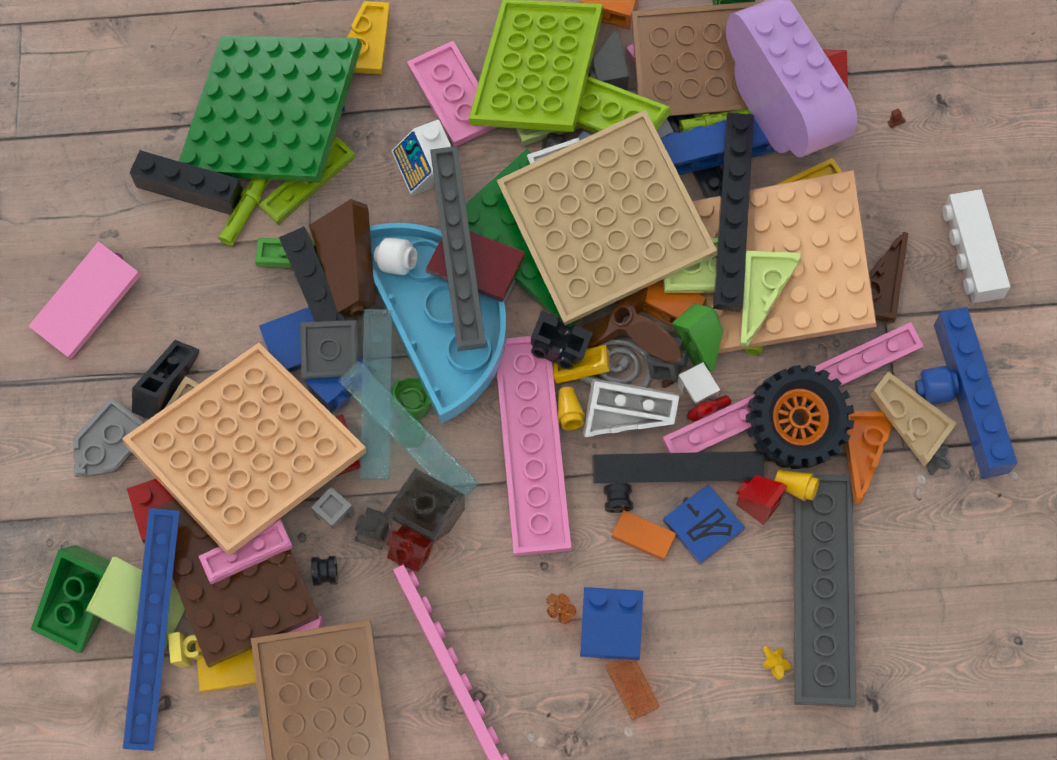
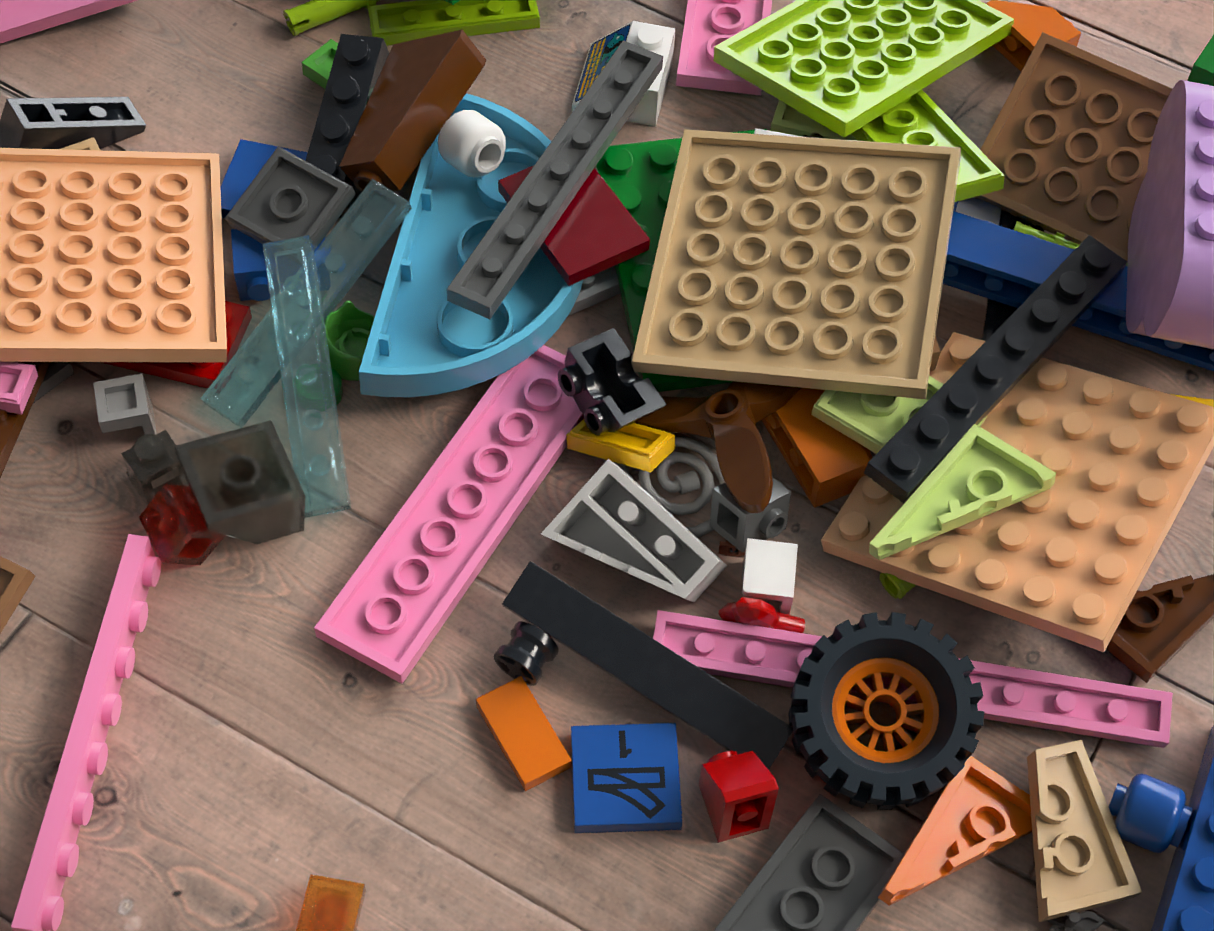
camera: 30 degrees right, 10 degrees down
black wheel [311,555,338,586] -> none
clear orange plant [546,593,576,624] -> none
yellow cone [558,387,585,431] -> none
blue slope [580,587,643,660] -> none
dark grey slope [588,32,629,90] -> none
bright green slope [671,303,723,372] -> none
yellow cone [775,469,820,501] -> none

